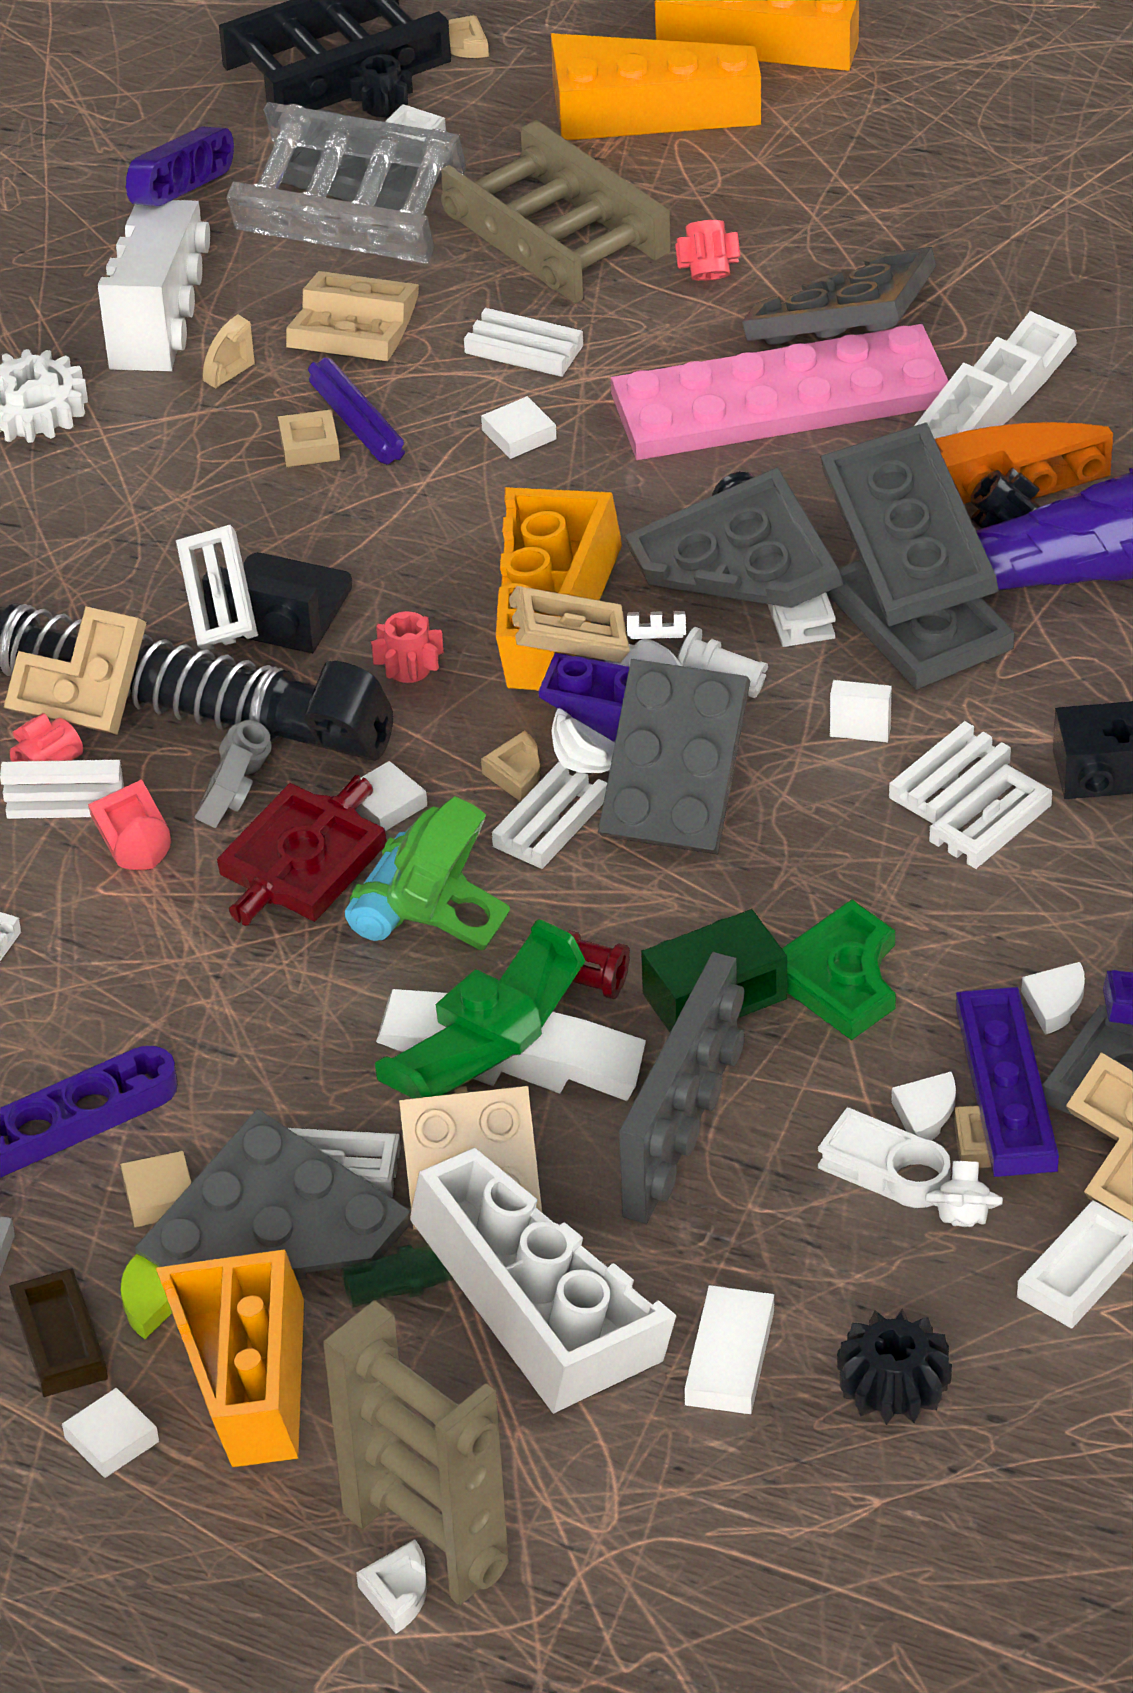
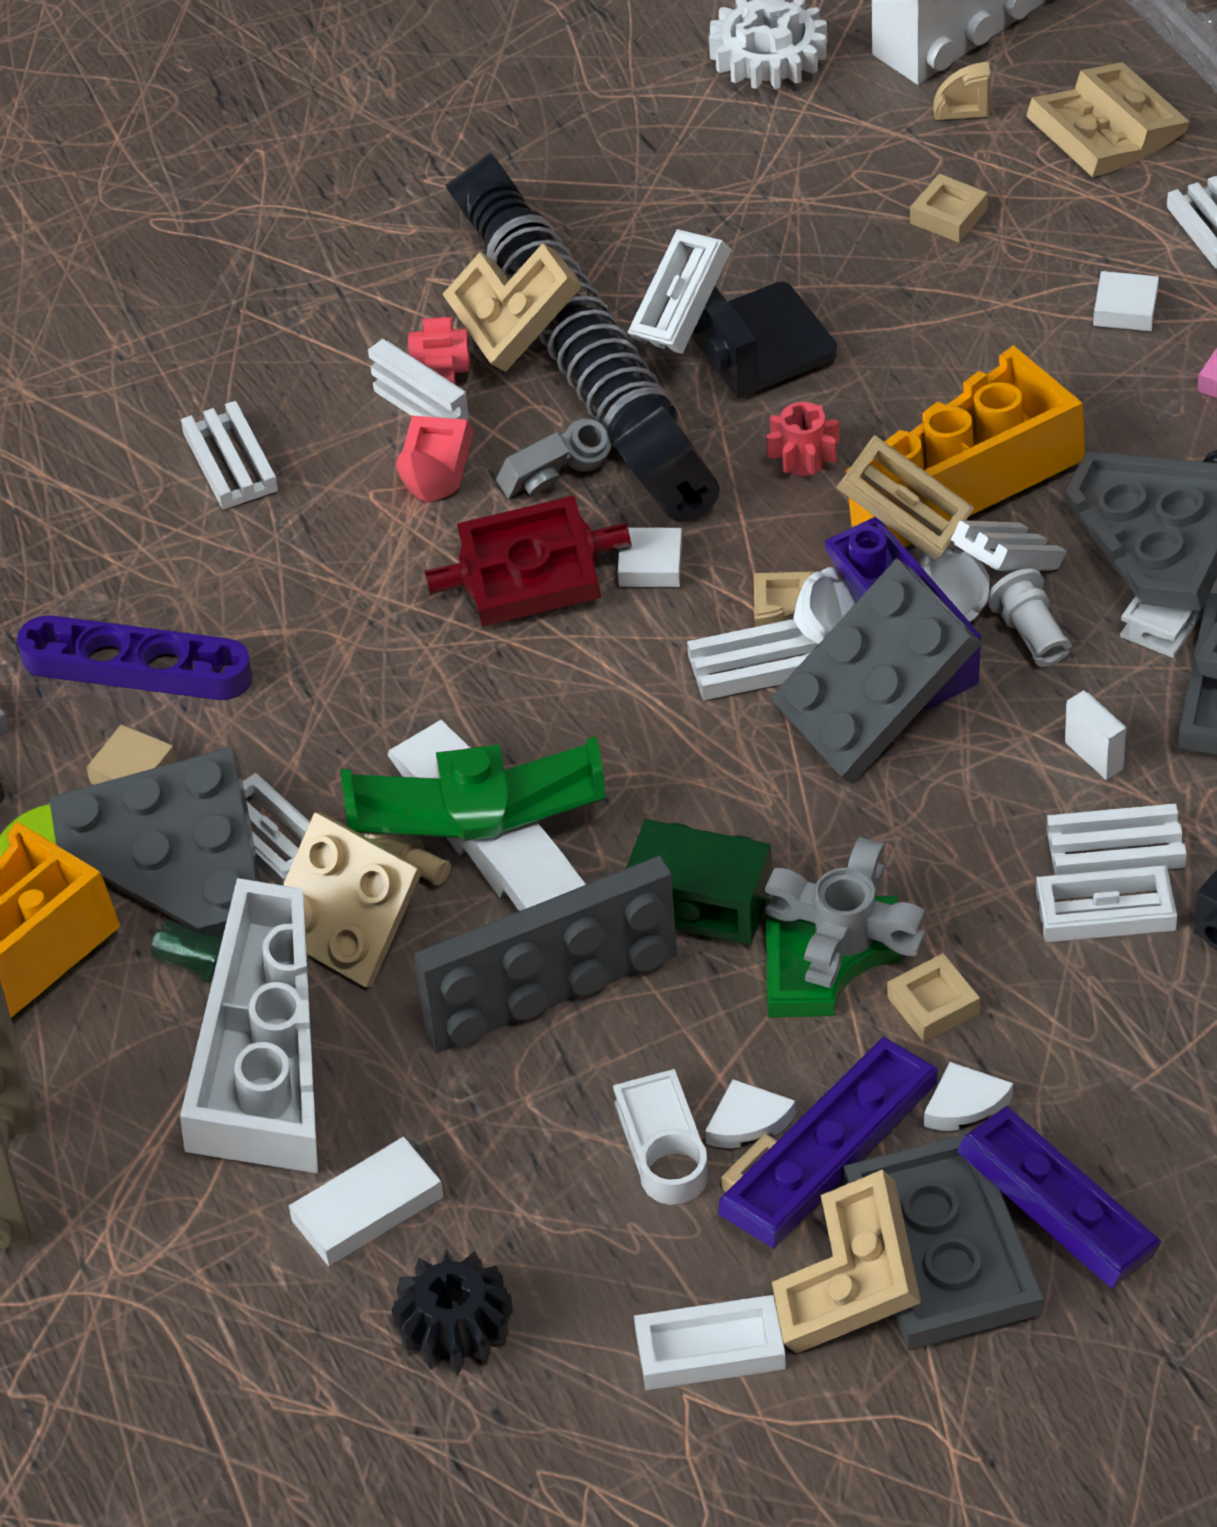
camera: 45 degrees right, 5 degrees up
dark purple axle [308,357,405,465] -> none
bright green piece [345,796,510,950] -> none
dark red bush [567,930,630,999] -> none
white plant [925,1161,1003,1227] -> none
none -> light grey pin [765,837,925,988]
none -> tan tile [887,953,980,1042]

